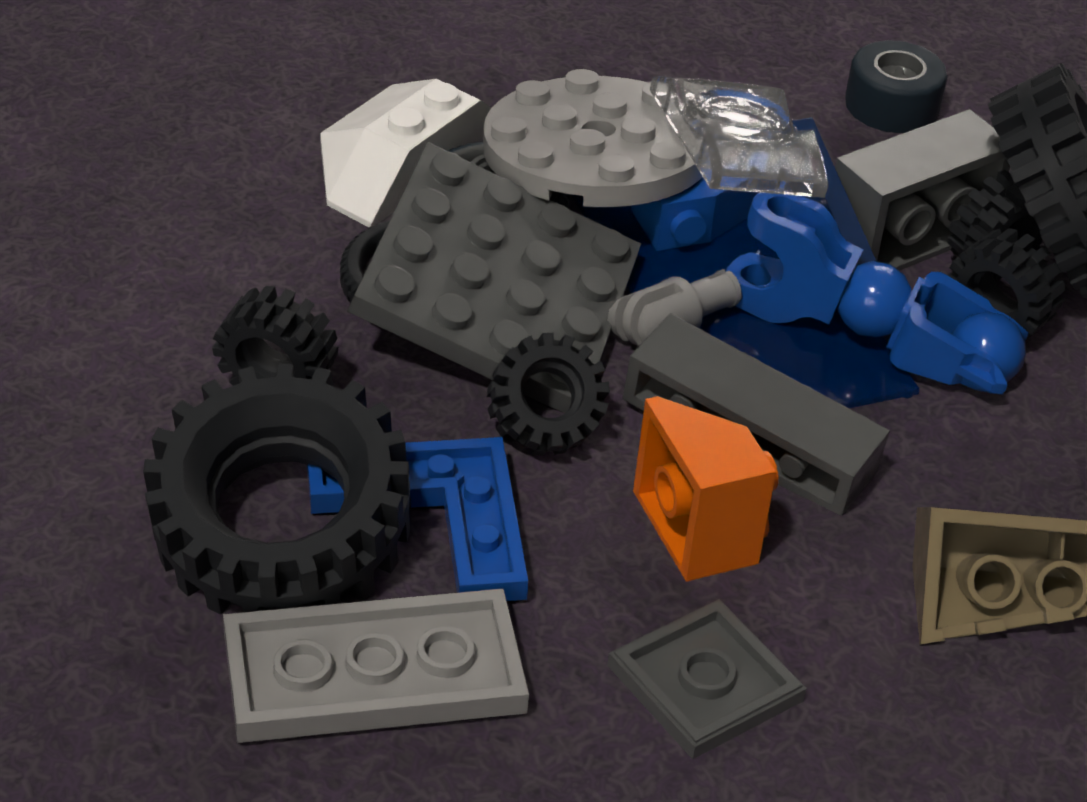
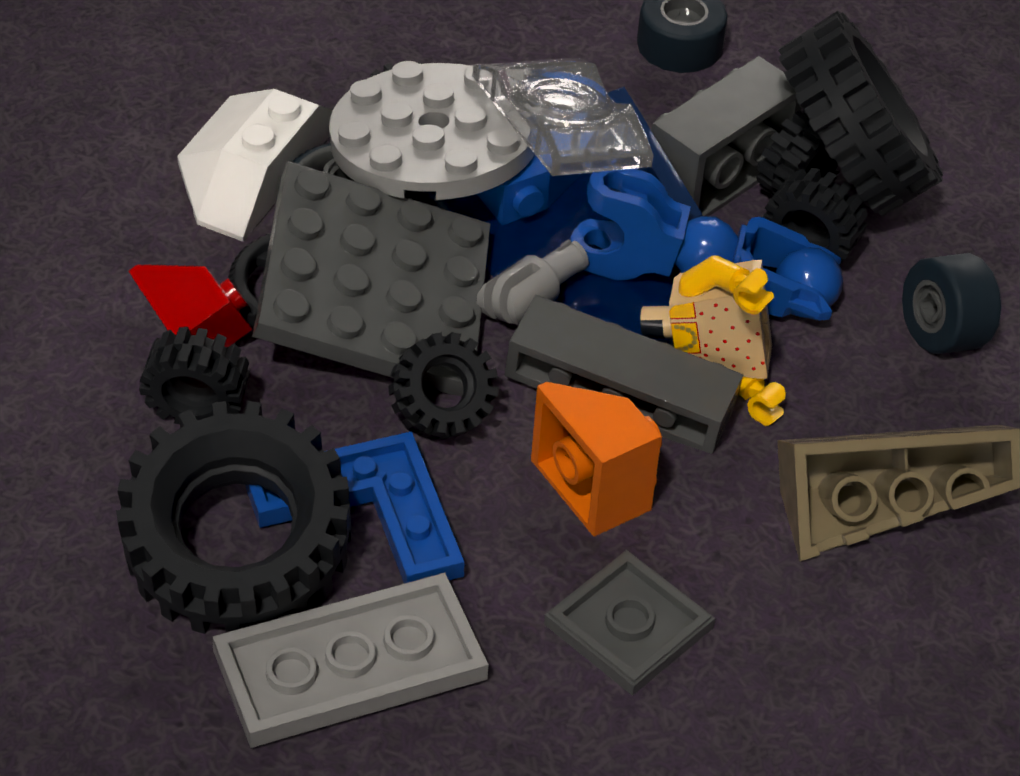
camera: 10 degrees left, 5 degrees up
none -> red slope [128,264,253,347]
none -> torso [640,255,786,426]

